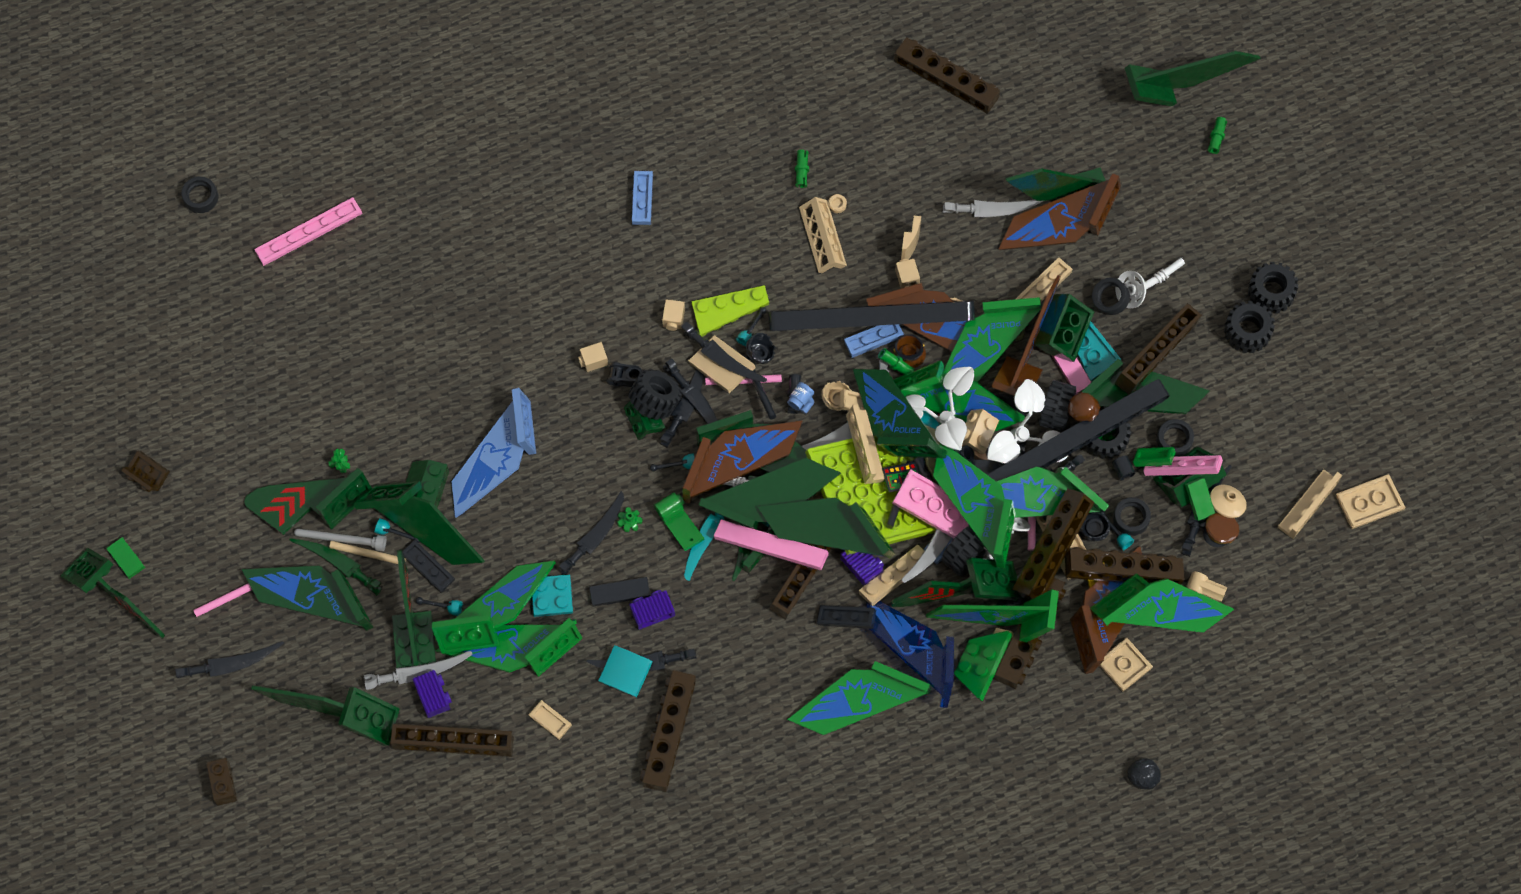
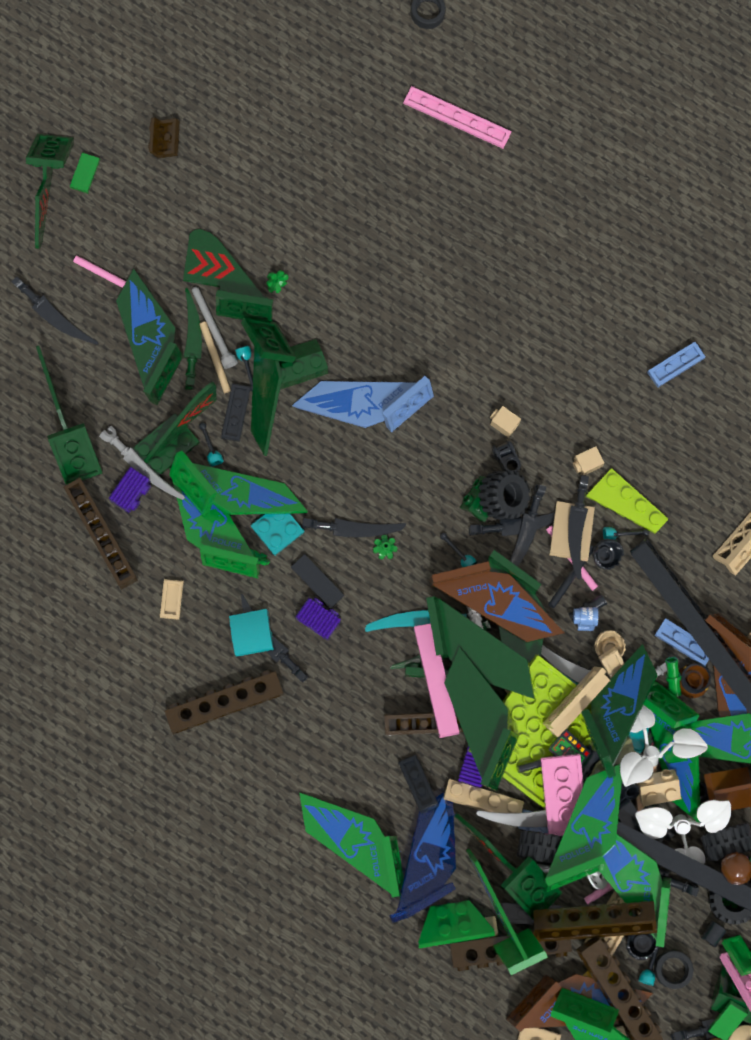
camera: 50 degrees right, 10 degrees up
green door [654,493,705,551] -> none

